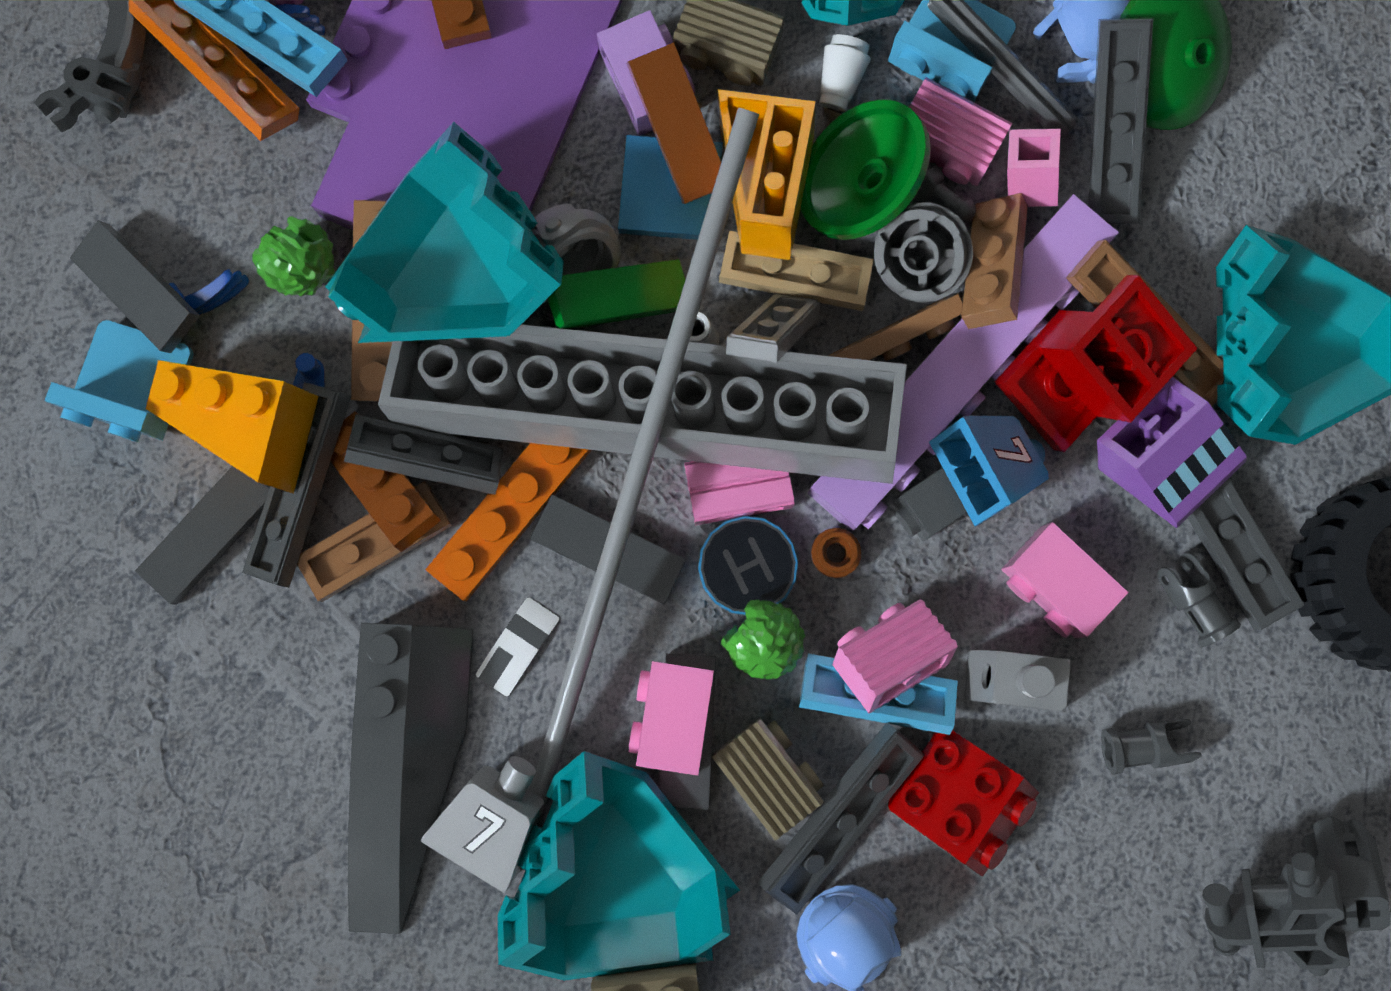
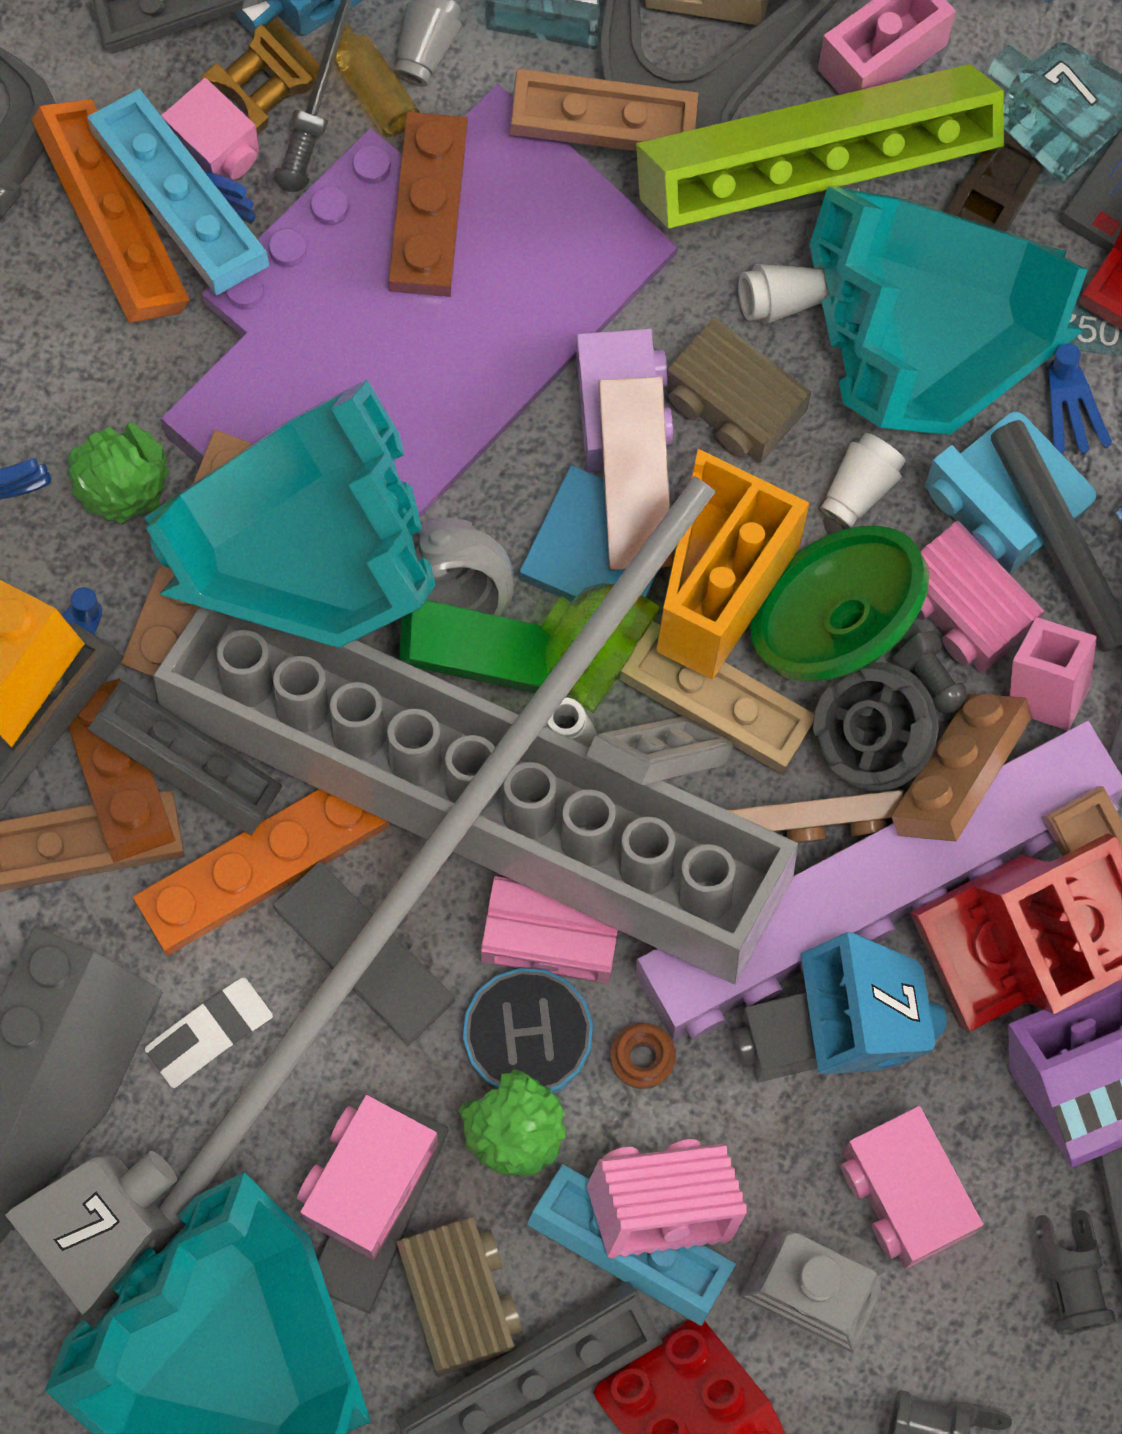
camera: 15 degrees right, 10 degrees down
none -> clear neon green cylinder [541,583,660,713]

